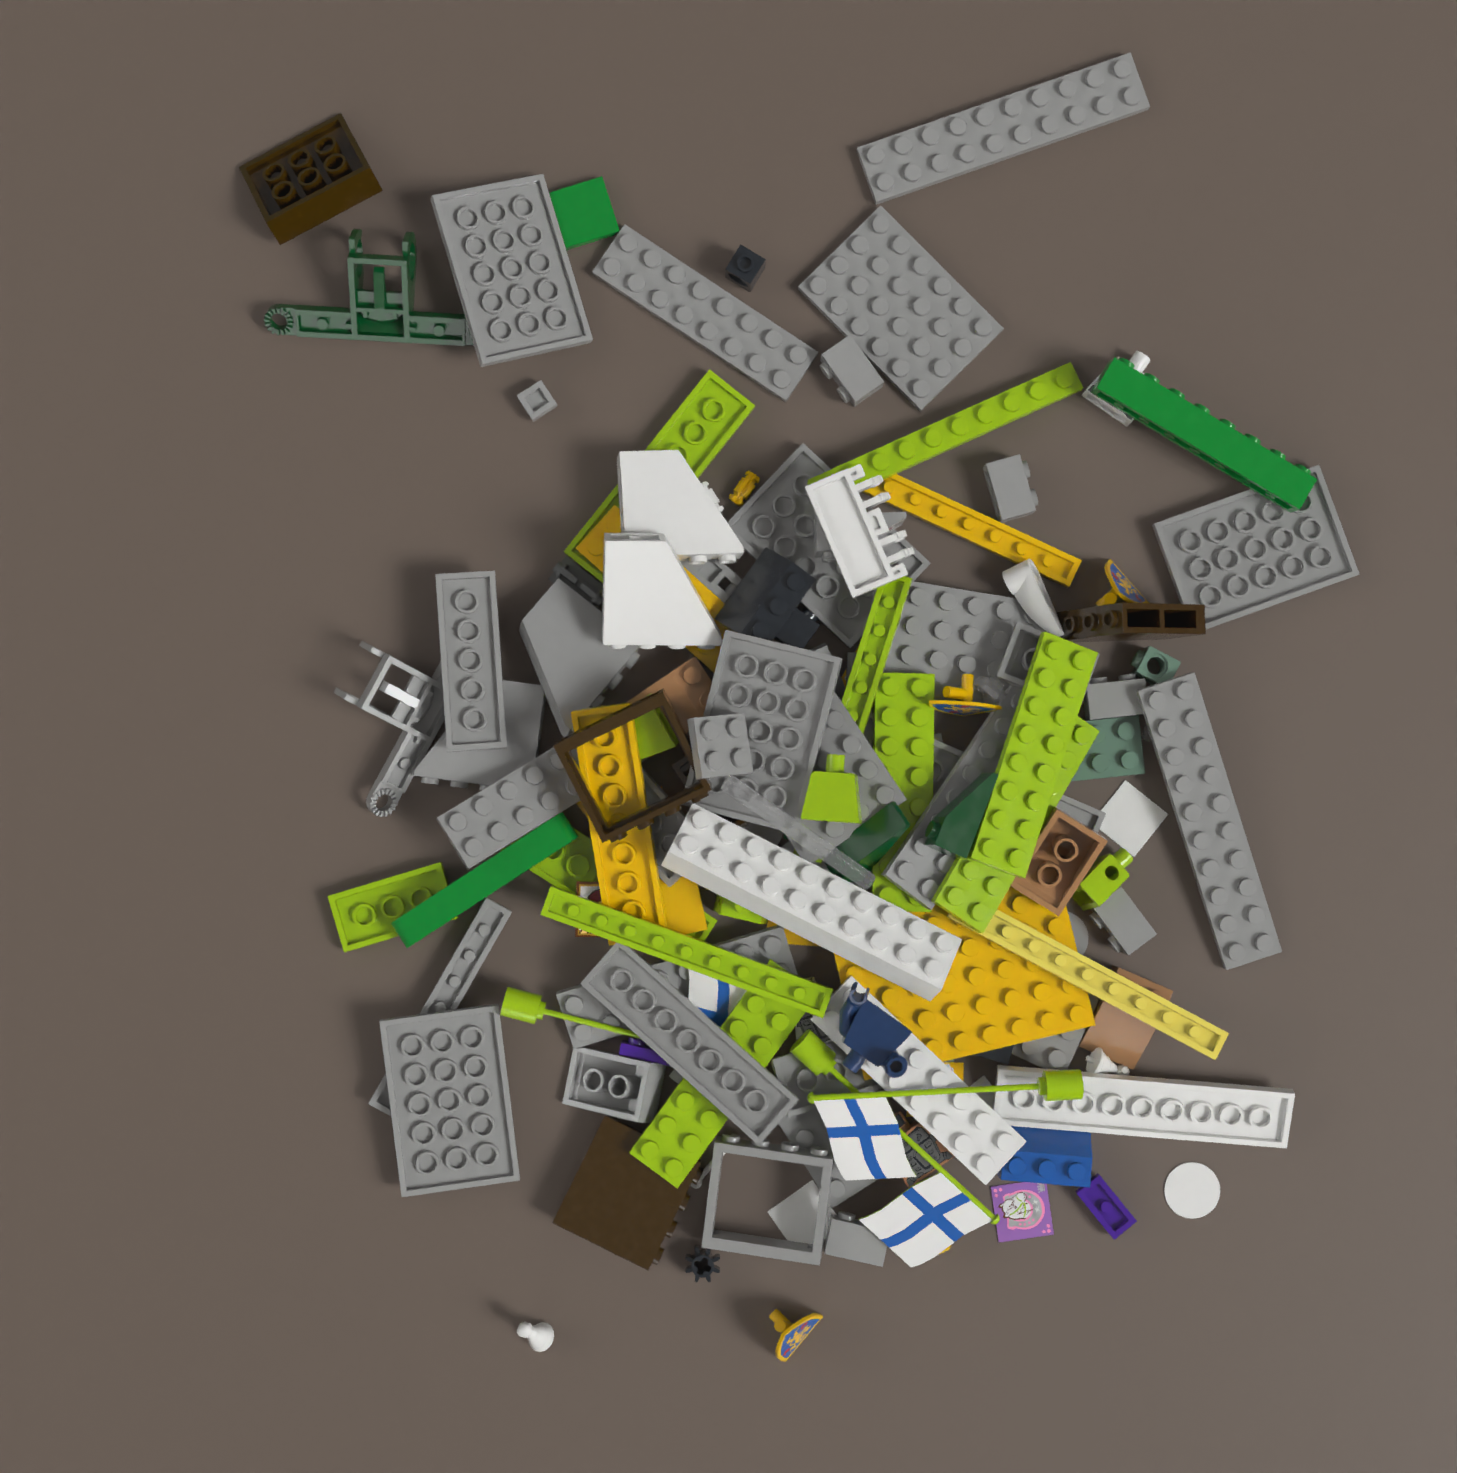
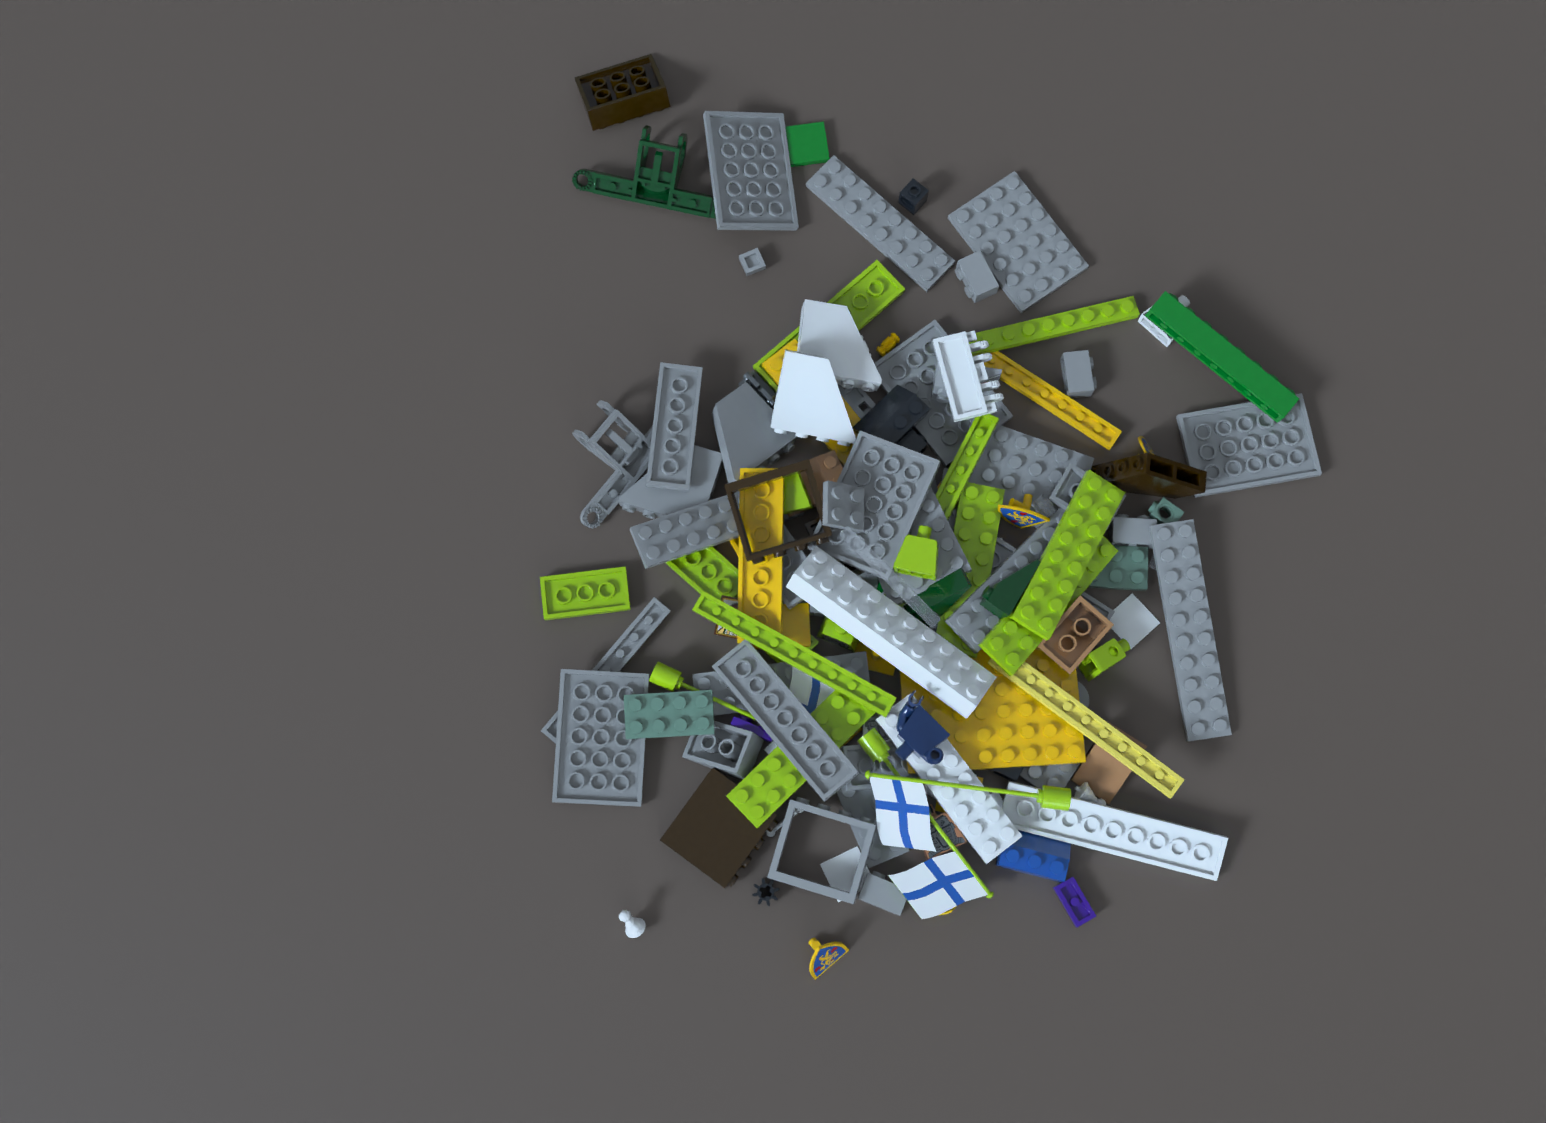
camera: 10 degrees right, 10 degrees down
green beam [391,812,579,948] -> none
light grey plate [857,52,1150,205] -> none
sticker [991,1182,1054,1242] -> none
white piece [1002,558,1064,637] -> none
light grey brick [1089,886,1157,955] -> none
white sticker [1164,1162,1220,1219] -> none
none -> sand green plate [624,690,715,739]

